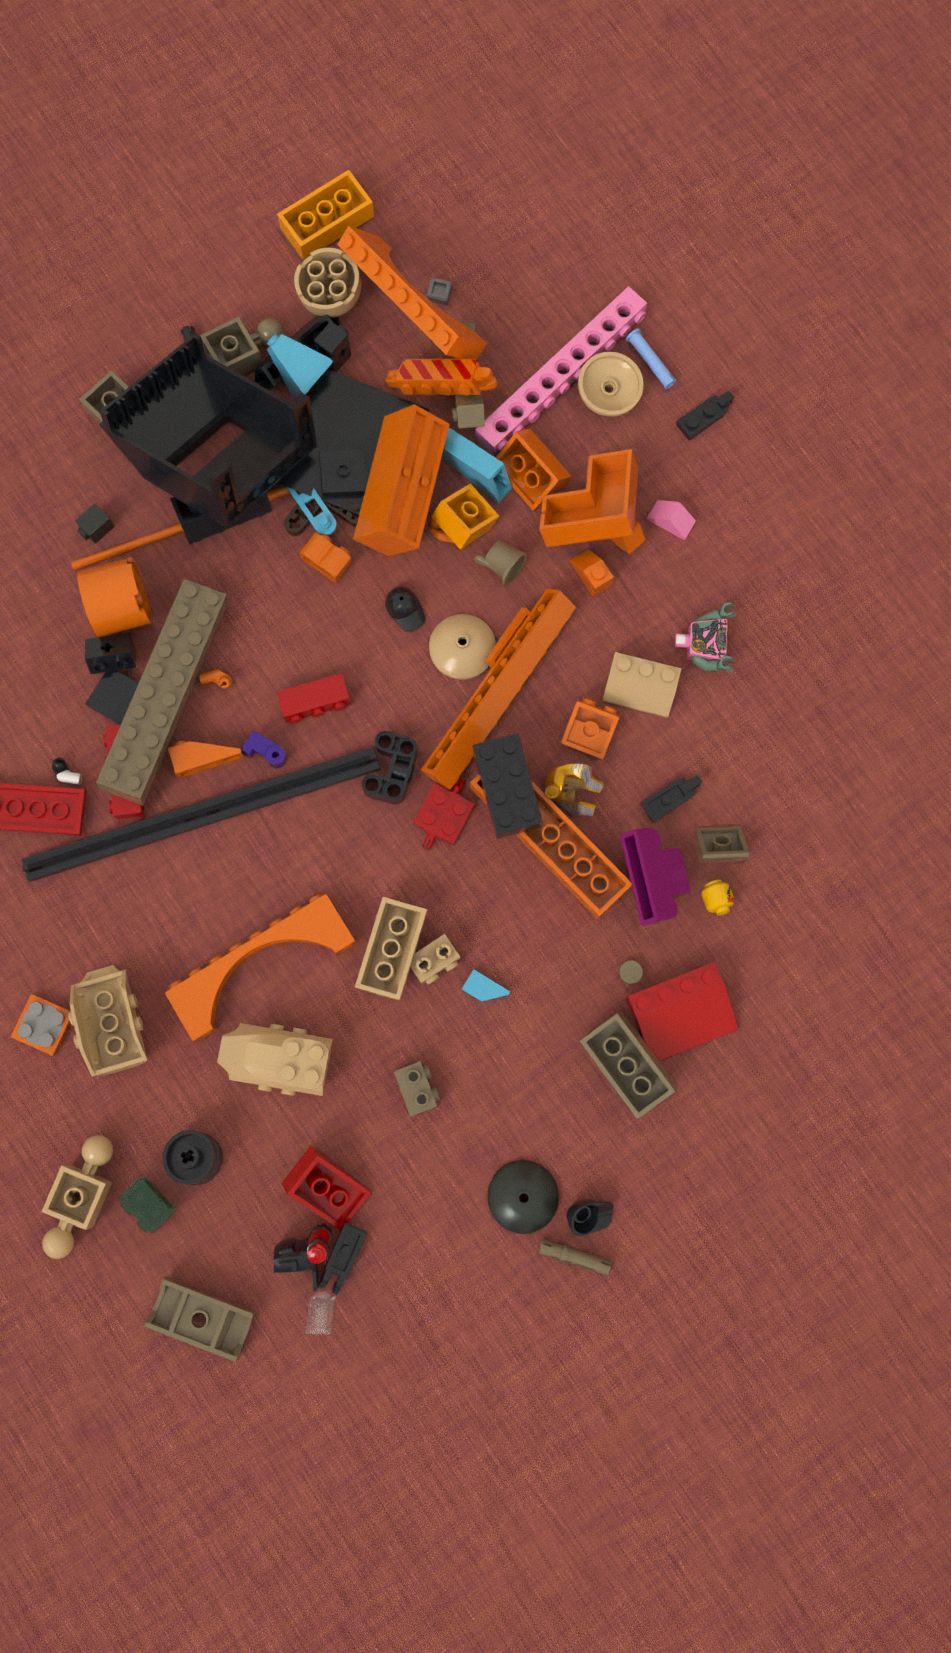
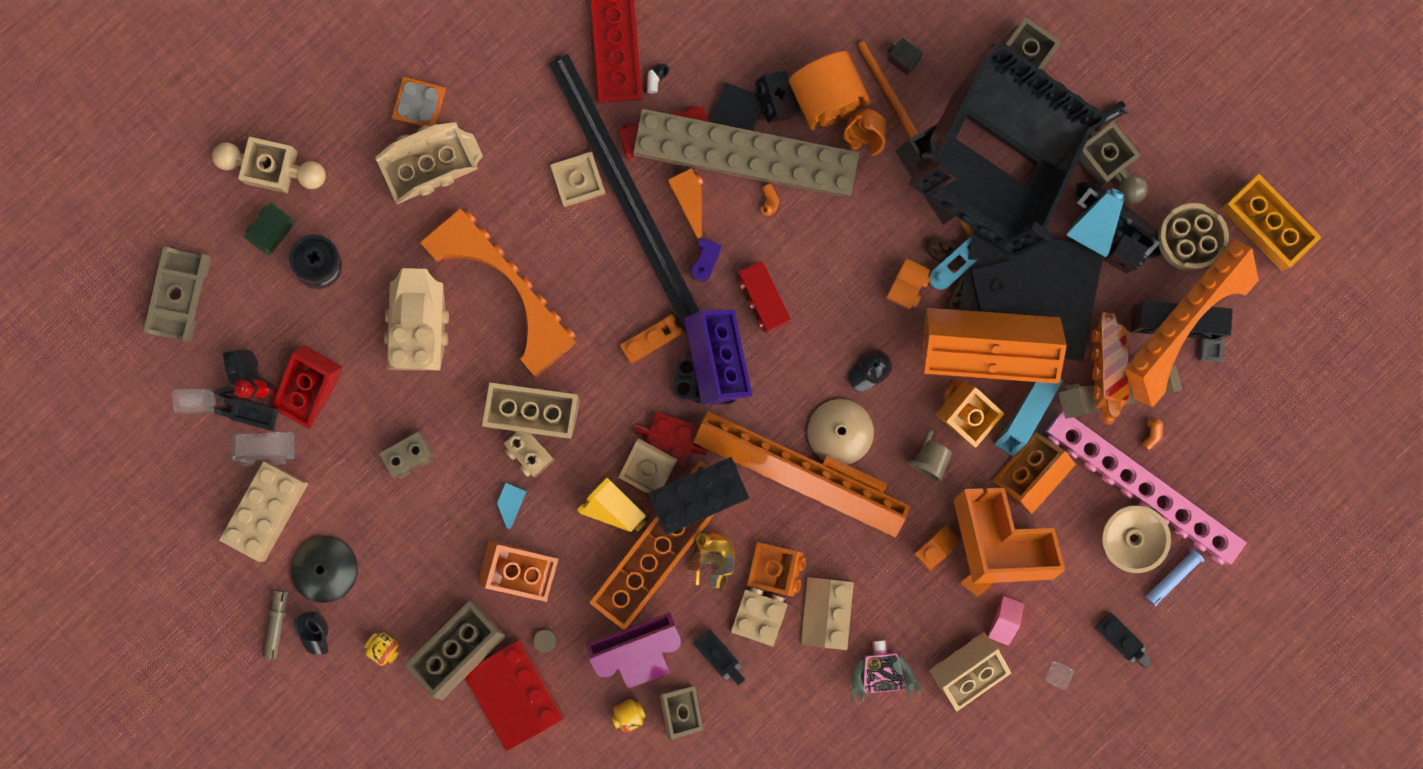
camera: 85 degrees right, 5 degrees up
none -> tan brick [219,461,309,562]
none -> clear brick [232,432,295,466]
none -> yellow head [364,632,399,666]
none -> orange slope [477,540,559,602]
none -> tan tile [550,151,605,207]
none -> yellow slope [577,478,647,532]
none -> tan plate [619,439,678,493]
none -> orange plate [620,314,684,364]
none -> dark purple slope [684,310,752,405]
none -> tan plate [731,587,788,646]
none -> orange helmet [843,109,887,156]
none -> tan slope [929,632,1011,712]
none -> clear tile [1044,660,1075,691]
none -> black brick [1131,301,1233,340]
none -> orange arm [1141,417,1163,451]

